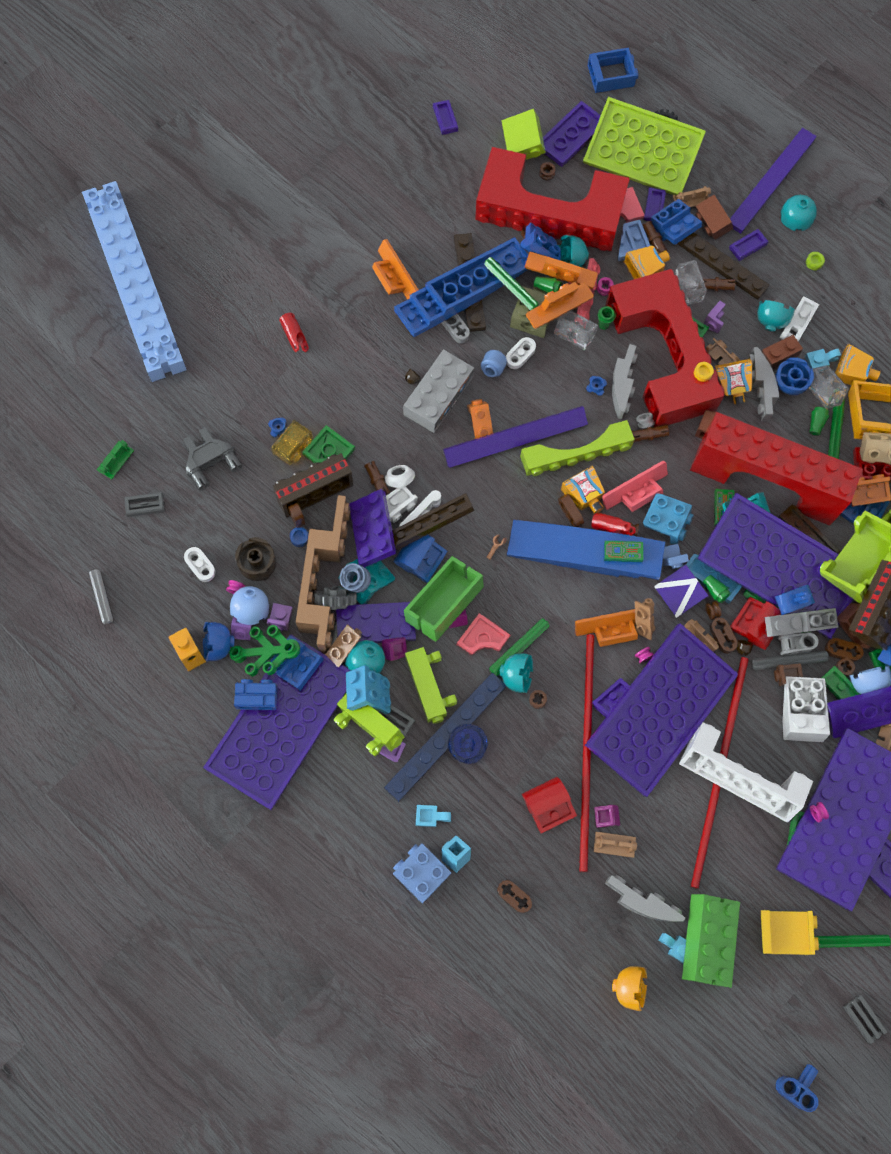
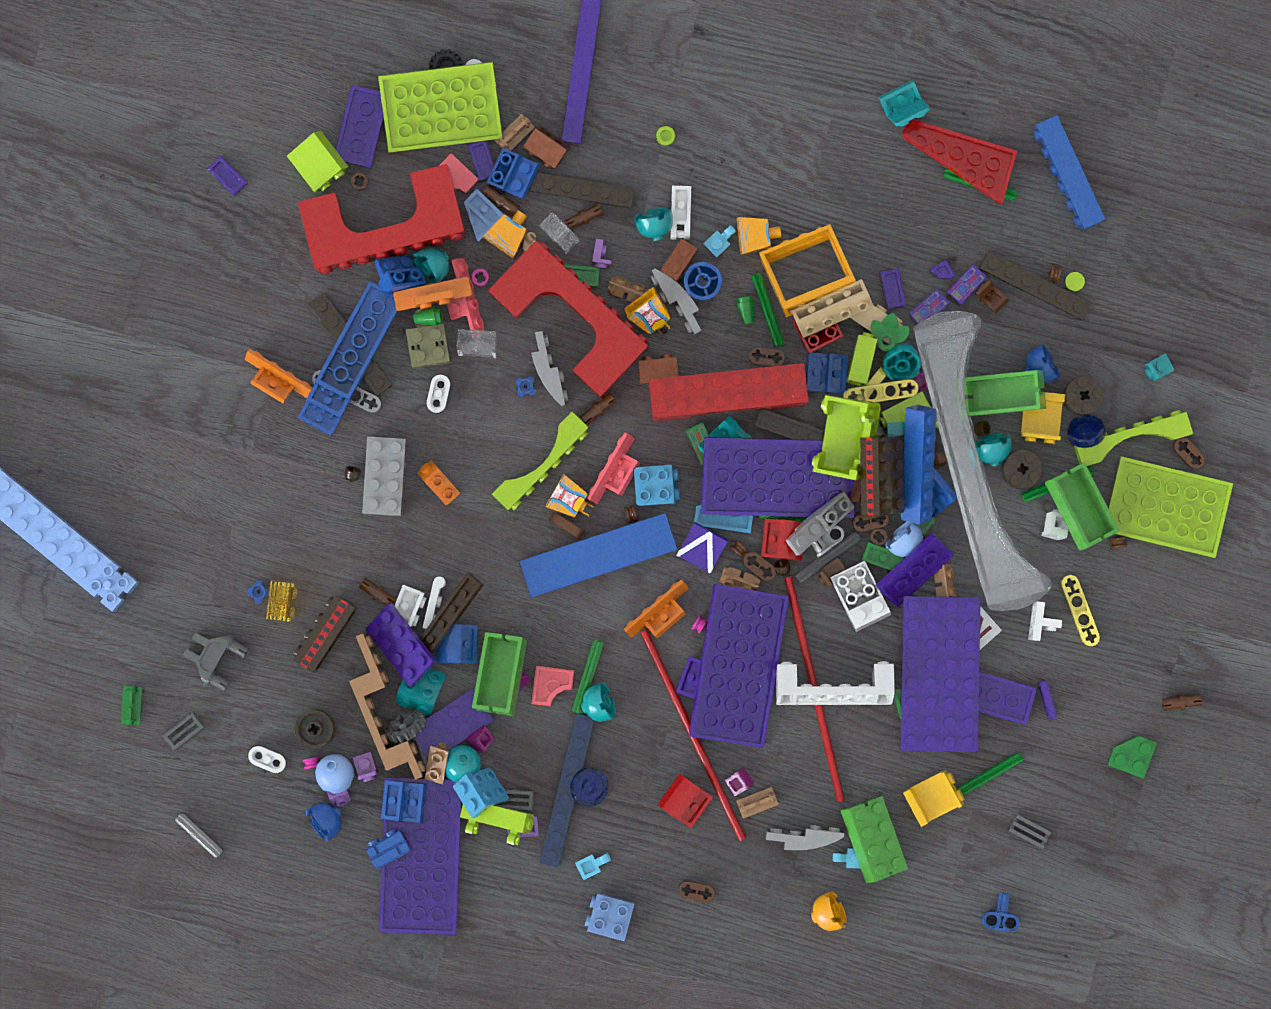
camera: 25 degrees left, 15 degrees up
light orange torso [169,628,206,671] -> none
green plant [230,625,300,677] -> none
red piece [279,312,309,352] -> none
reddish brown beam [288,503,305,528] -> none
blue tile [290,527,309,547] -> none
green plate [302,425,355,463] -> none
sand blue wheel [340,563,371,593] -> none
white piece [385,465,415,488] -> none
lime brick [405,647,457,724] -> none
medium azure brick [442,836,471,873] -> none
dark purple tile [443,406,588,468] -> none
medium blue head [481,350,507,377] -> none
axle [485,257,539,311] -> none
nougat hand [487,534,507,560] -> none
orange bracket [526,282,594,329] -> none
reddish brown bush [529,690,547,709] -> none
blue window [587,48,638,93] -> none
red piece [591,513,636,535] -> none
green cone [598,306,616,330] -> none
green tile [604,541,643,562] -> none
medium nougat hinge [635,598,655,640] -> none
light grey bush [636,413,654,428] -> none
medium blue bracket [662,544,689,569] -> none
yellow tile [694,362,714,382] -> none
green cone [703,575,731,603] -> none
dark purple tile [729,229,768,261] -> none
blue beam [775,585,815,615] -> none
teal cylinder [780,194,817,231] -> none
clear brick [809,365,849,409] -> none
dark pink bush [810,802,829,823] -> none
orange bracket [851,474,891,507] -> none

